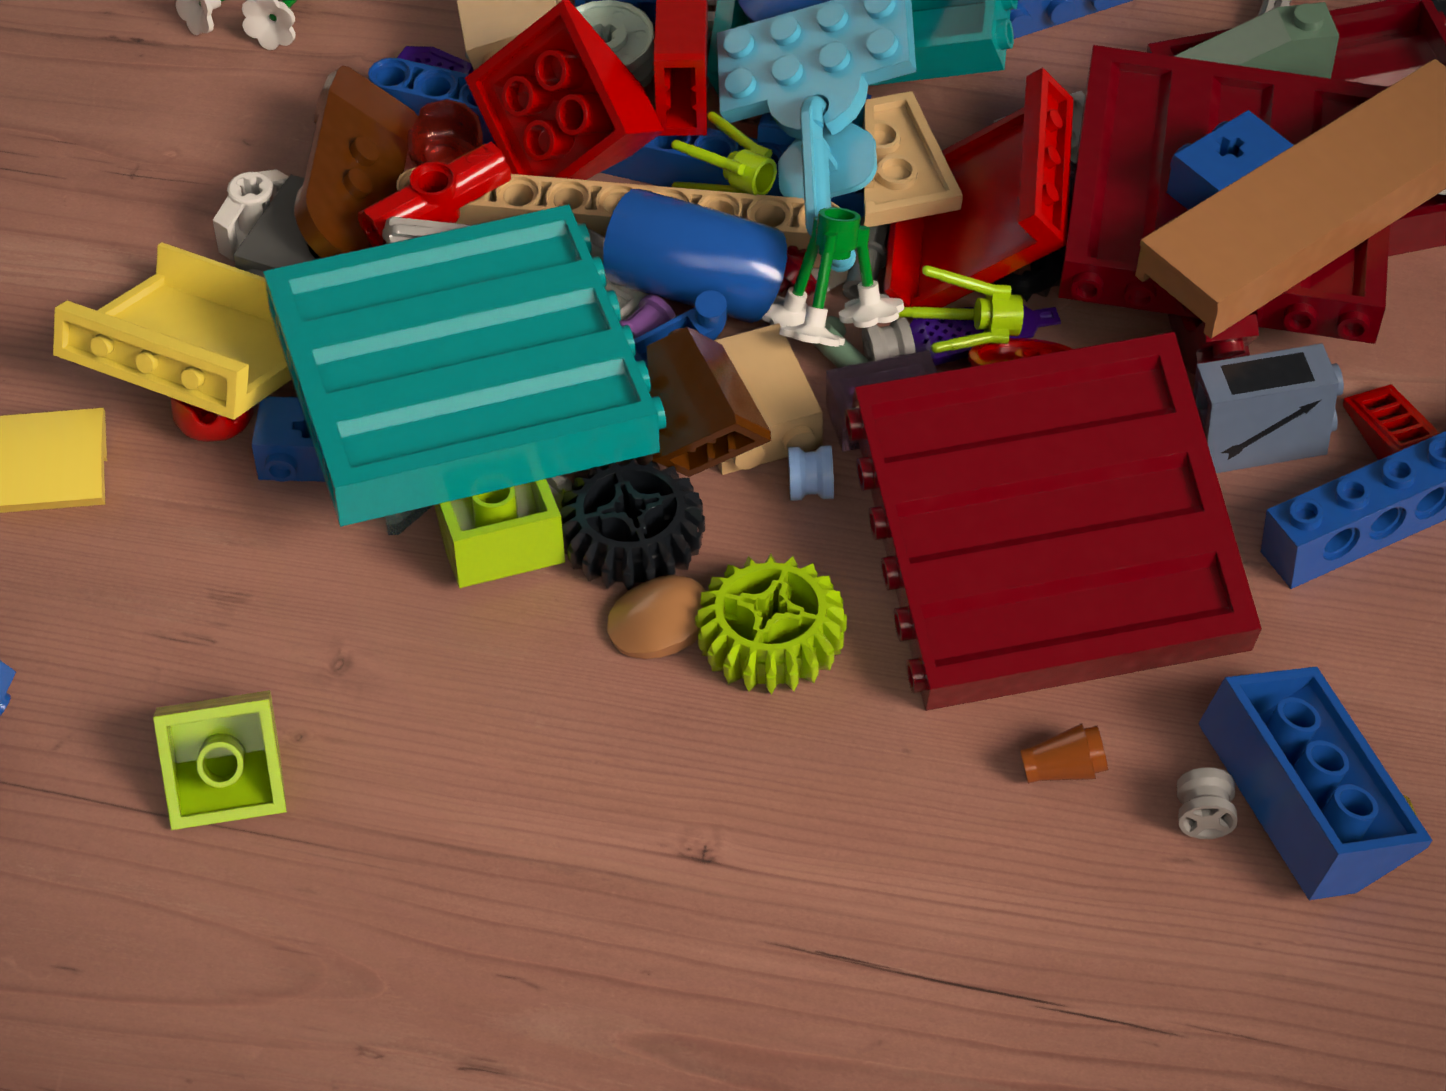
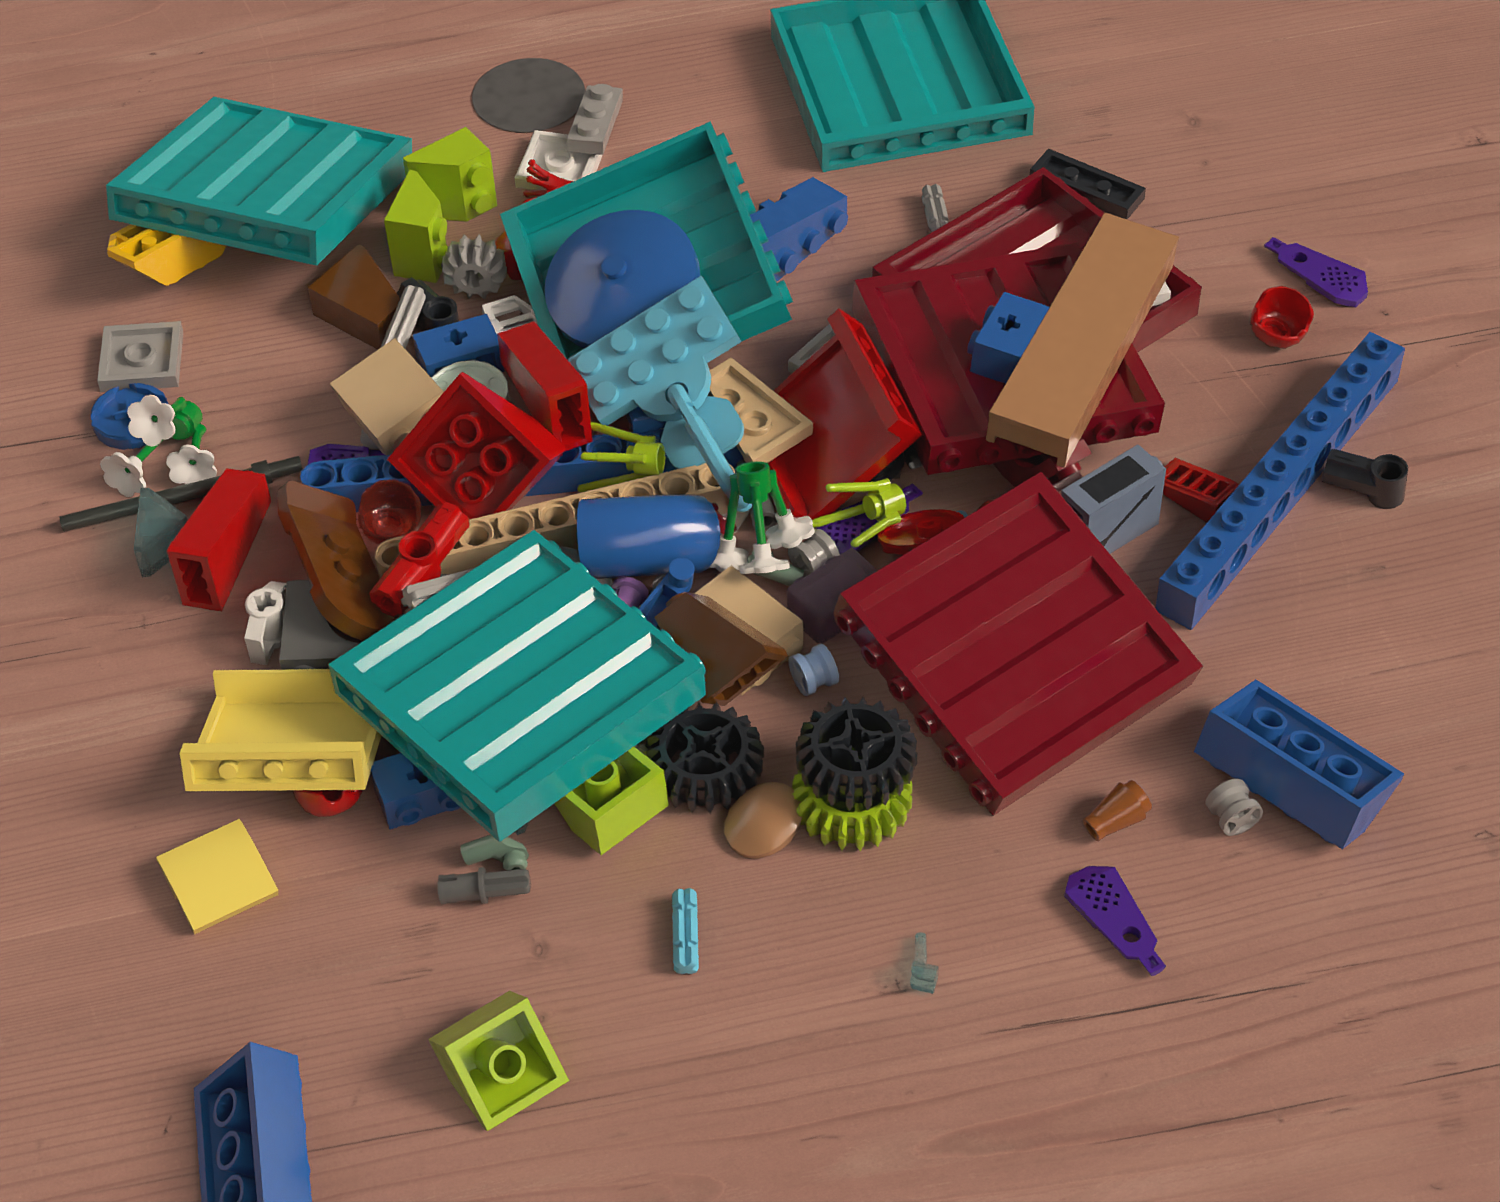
camera: 25 degrees left, 0 degrees up
sand green slope [1175,2,1339,78] -> none
none -> pearl dark grey bar [59,456,303,532]
none -> clear light blue slope [134,488,188,577]
none -> red slope [167,468,271,612]
none -> dark grey axle [437,867,531,905]
none -> sand green arm [461,834,529,871]
none -> medium azure axle [672,888,699,974]
none -> black gear [795,696,918,811]
none -> clear light blue hand [910,932,939,994]
none -> dark purple piece [1064,866,1166,976]

